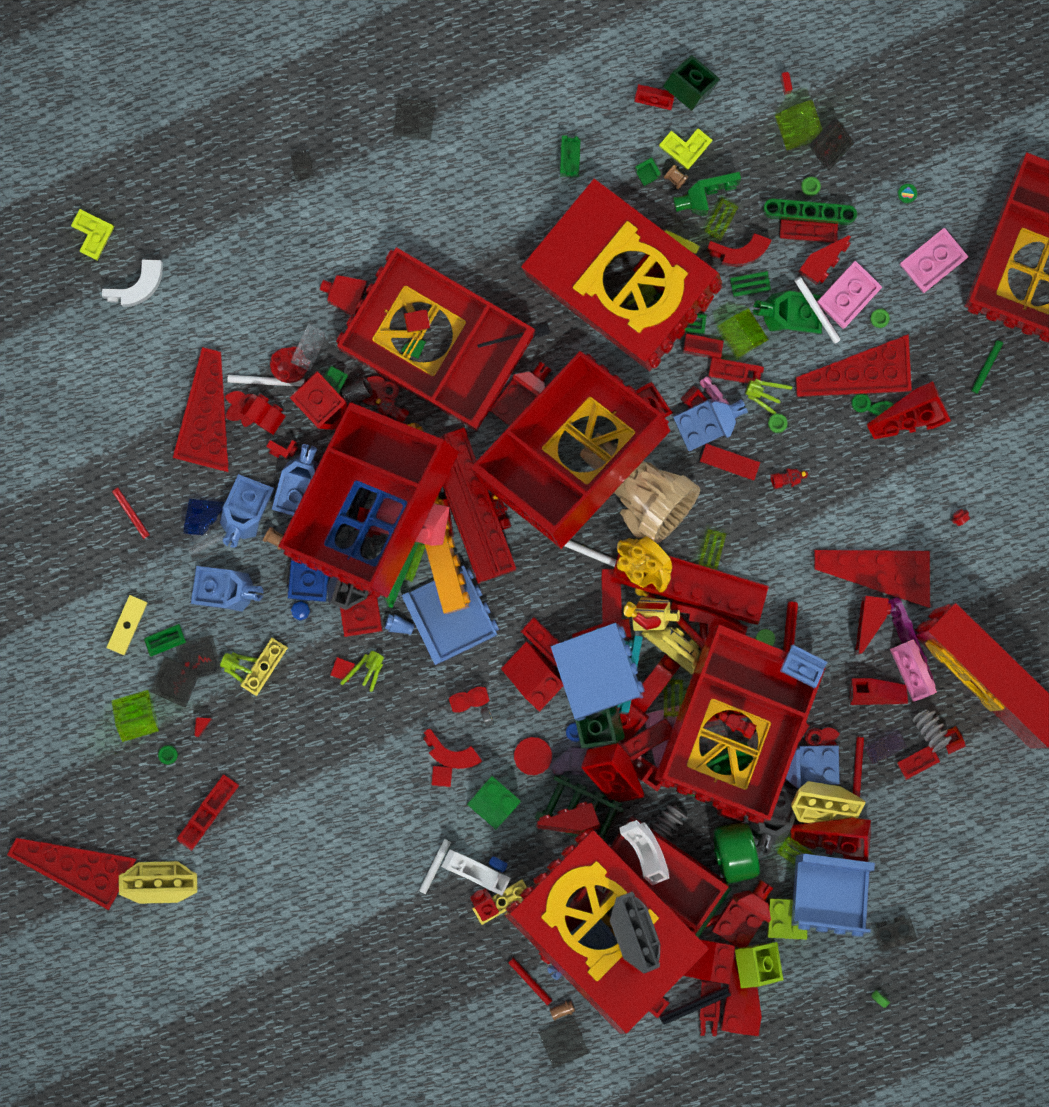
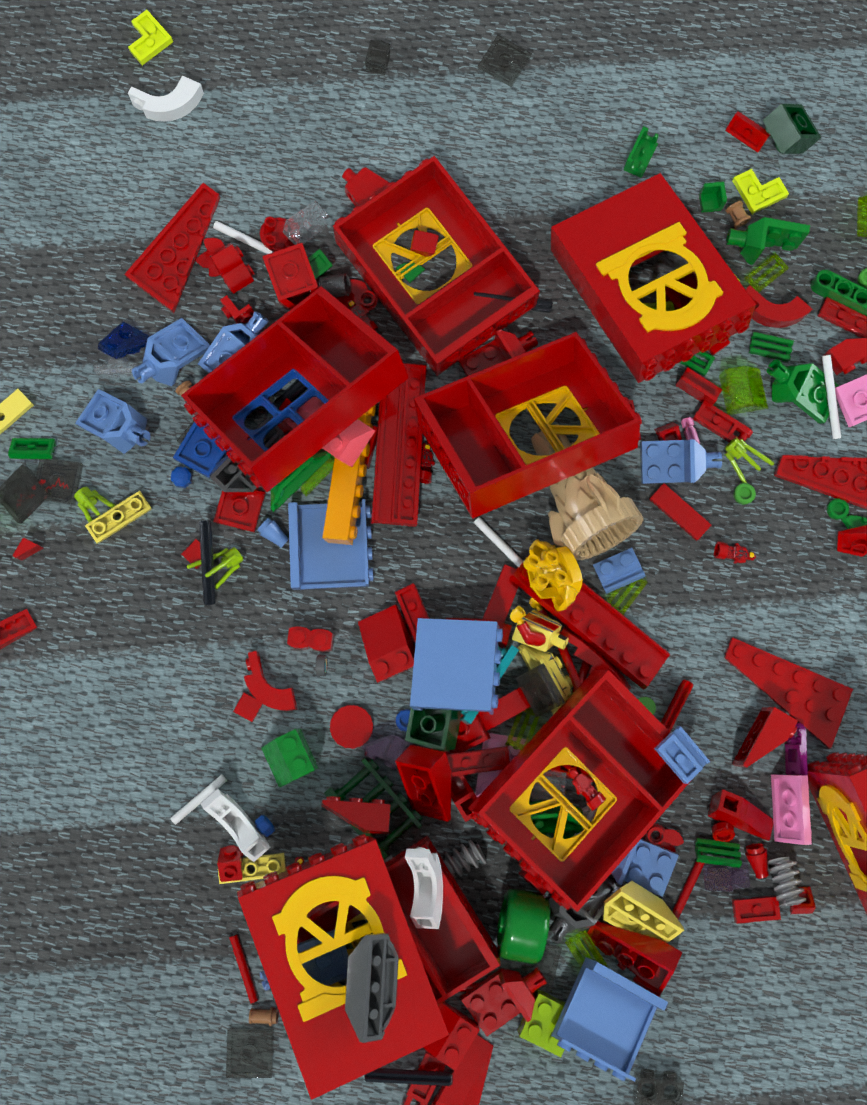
camera: 20 degrees right, 5 degrees down
red bar [112,488,150,539] -> none
lime brick [735,942,783,988] -> none
none -> black axle [199,520,216,605]
none -> clear smoke bracket [516,663,565,717]
none -> medium blue plate [593,548,645,594]
none -> green tile [695,838,742,868]
none -> red tile [711,822,735,842]
none -> red cone [745,843,769,879]

